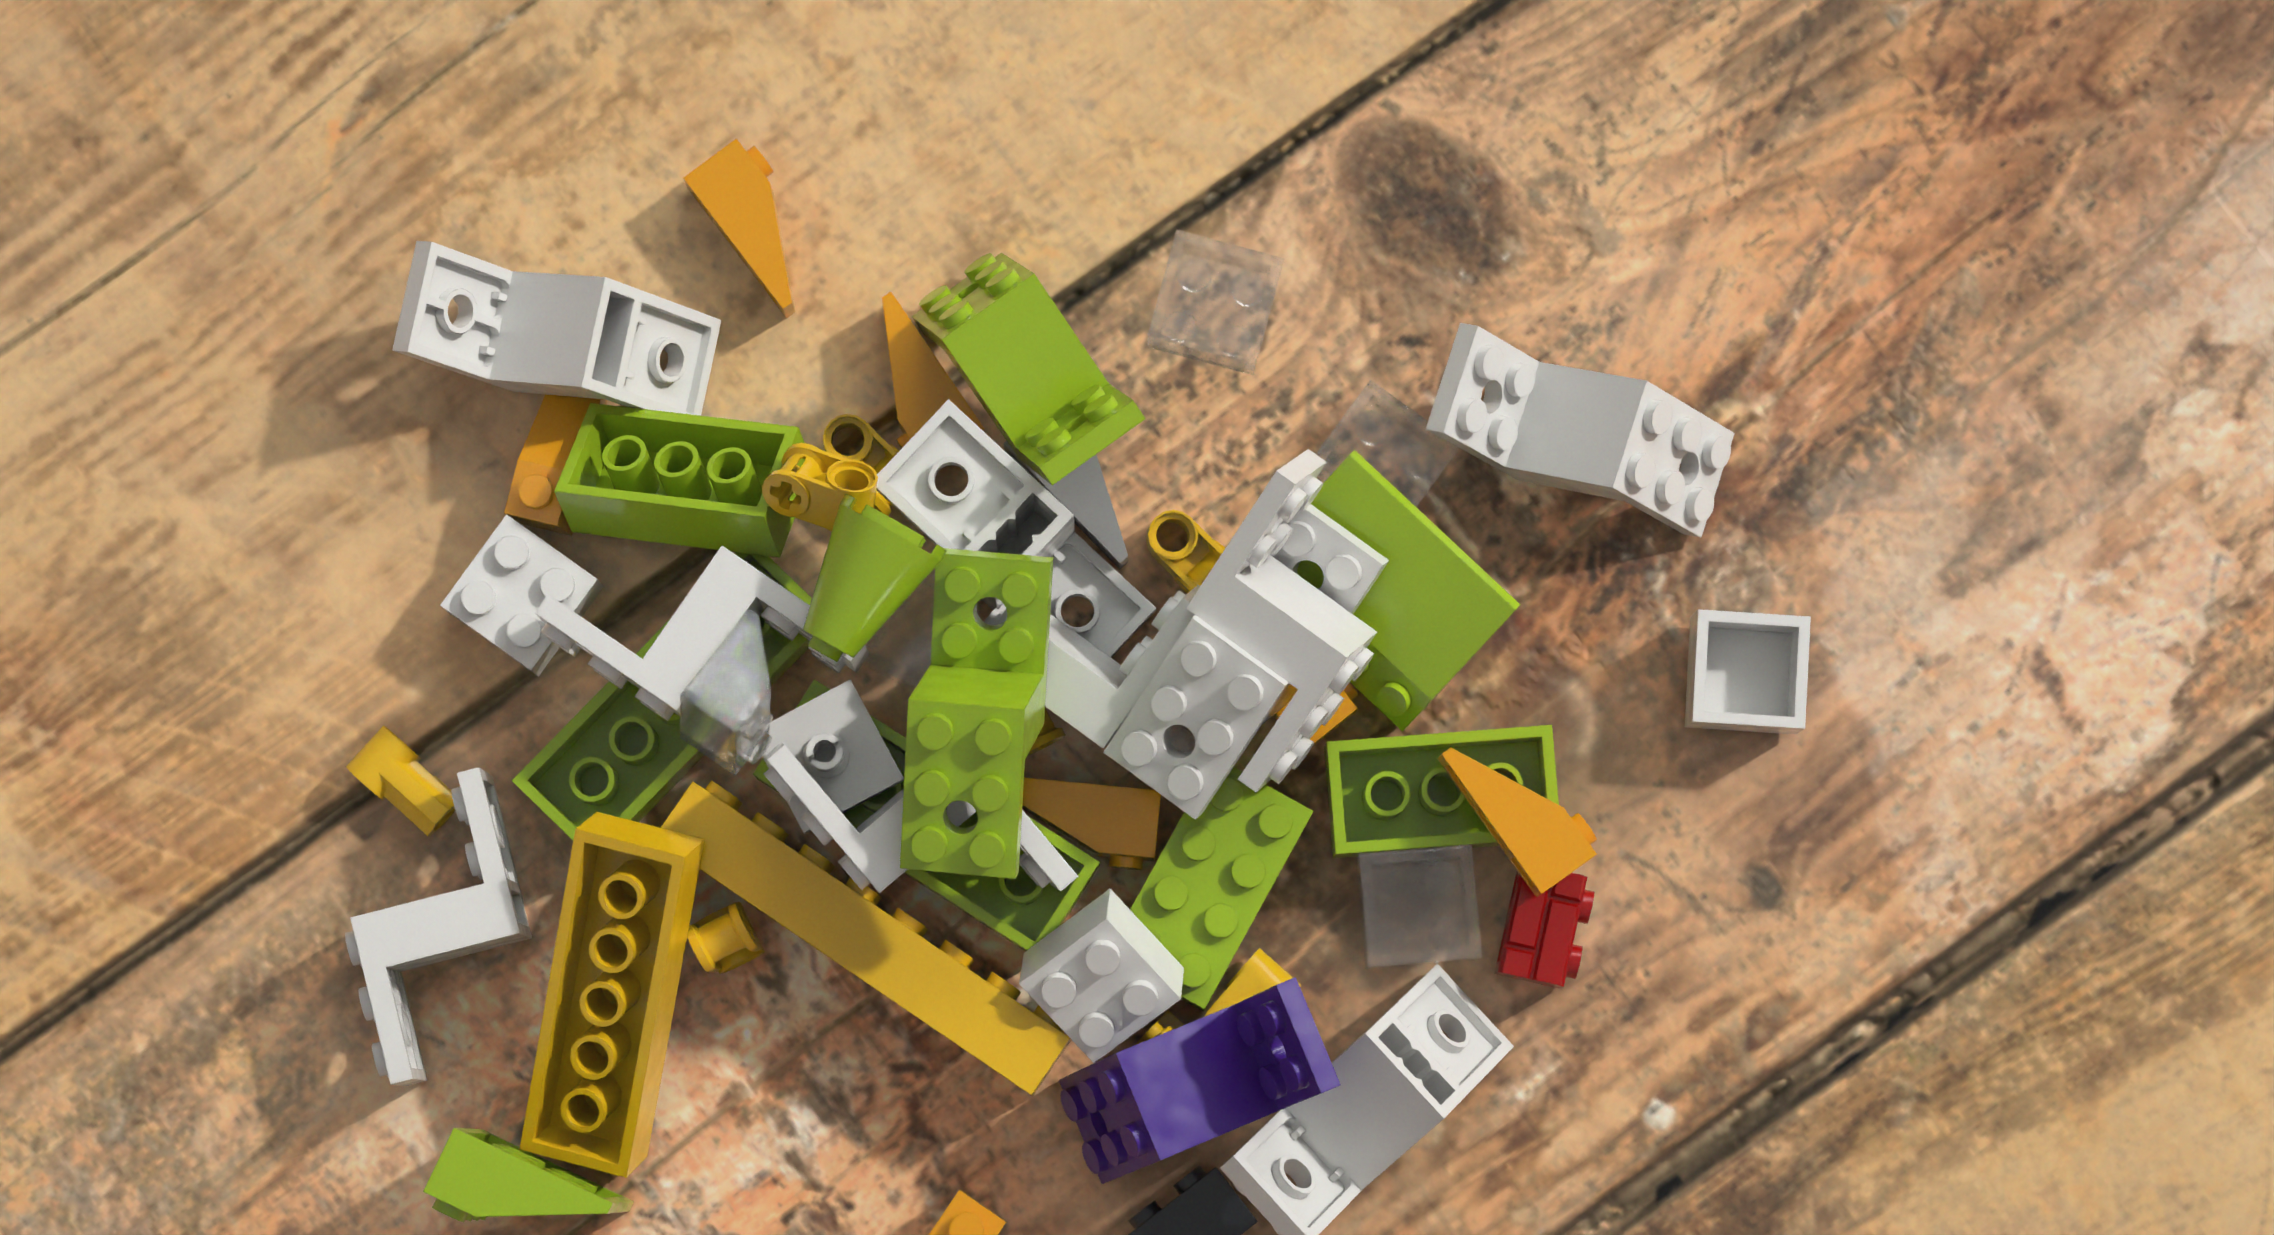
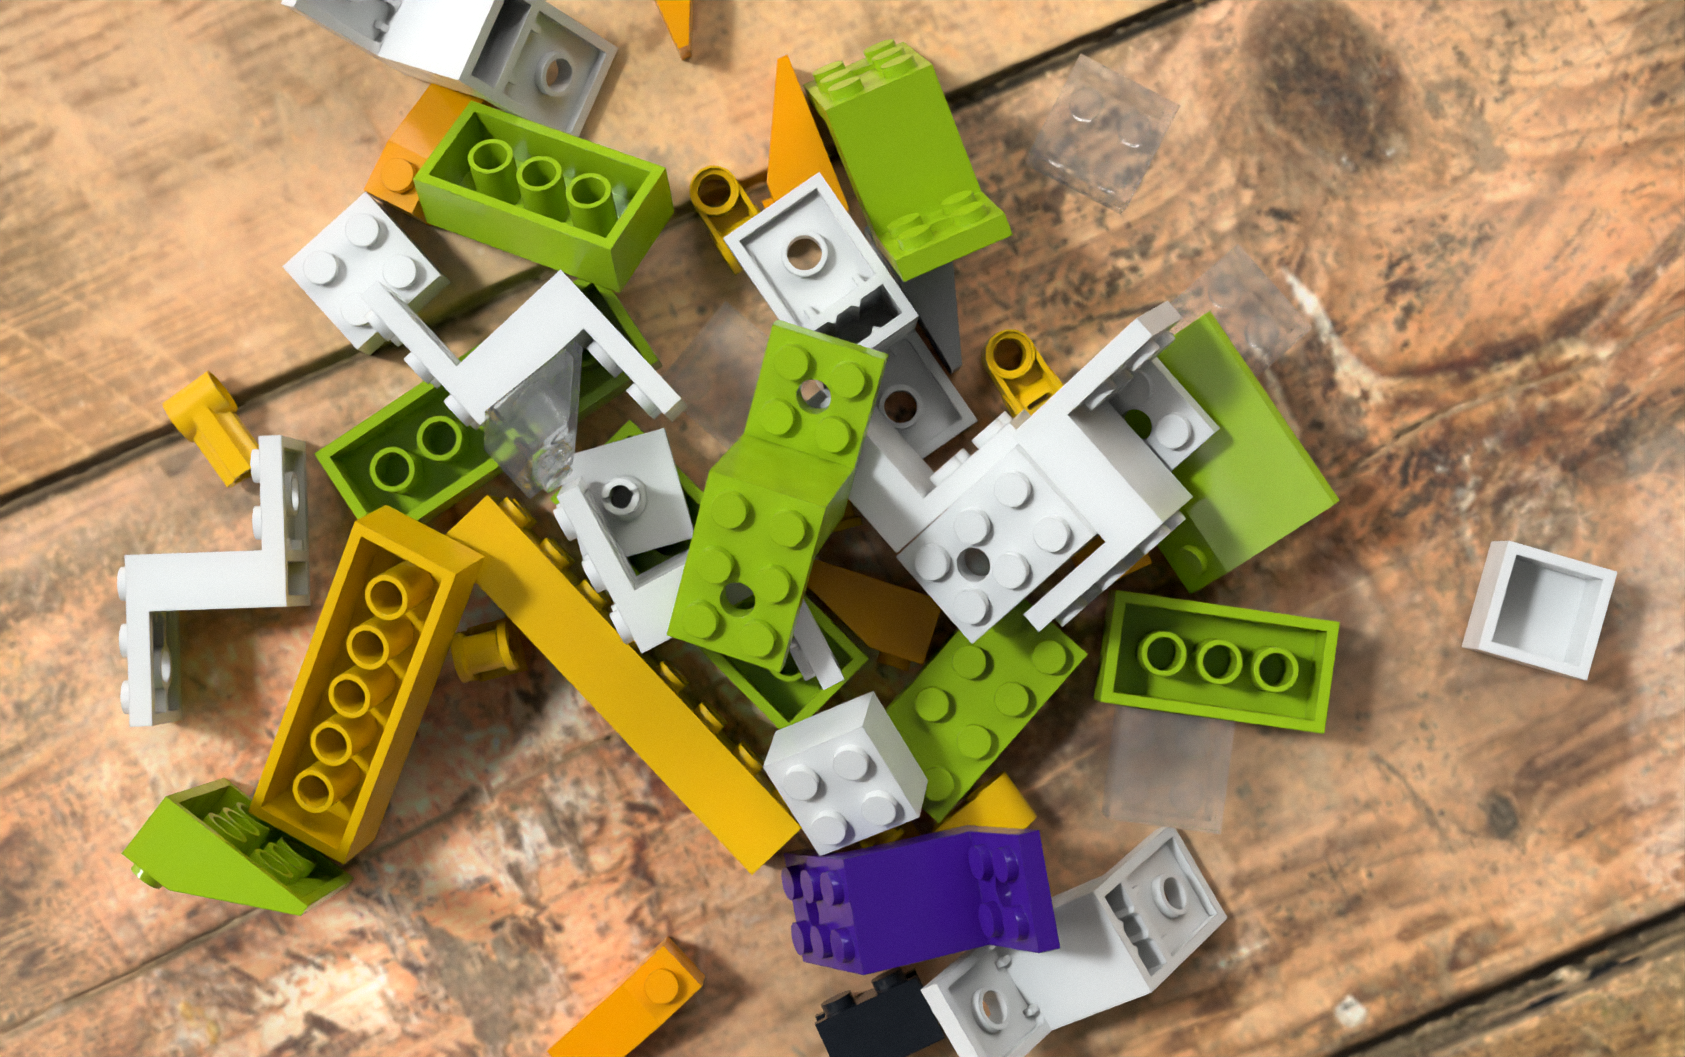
camera: 15 degrees right, 5 degrees up
yellow piece [762,442,878,532] -> none
lime cone [803,494,947,662] -> none
white bracket [1426,323,1735,538] -> none
light orange slope [1437,747,1597,897] -> none
red brick [1494,871,1595,988] -> none

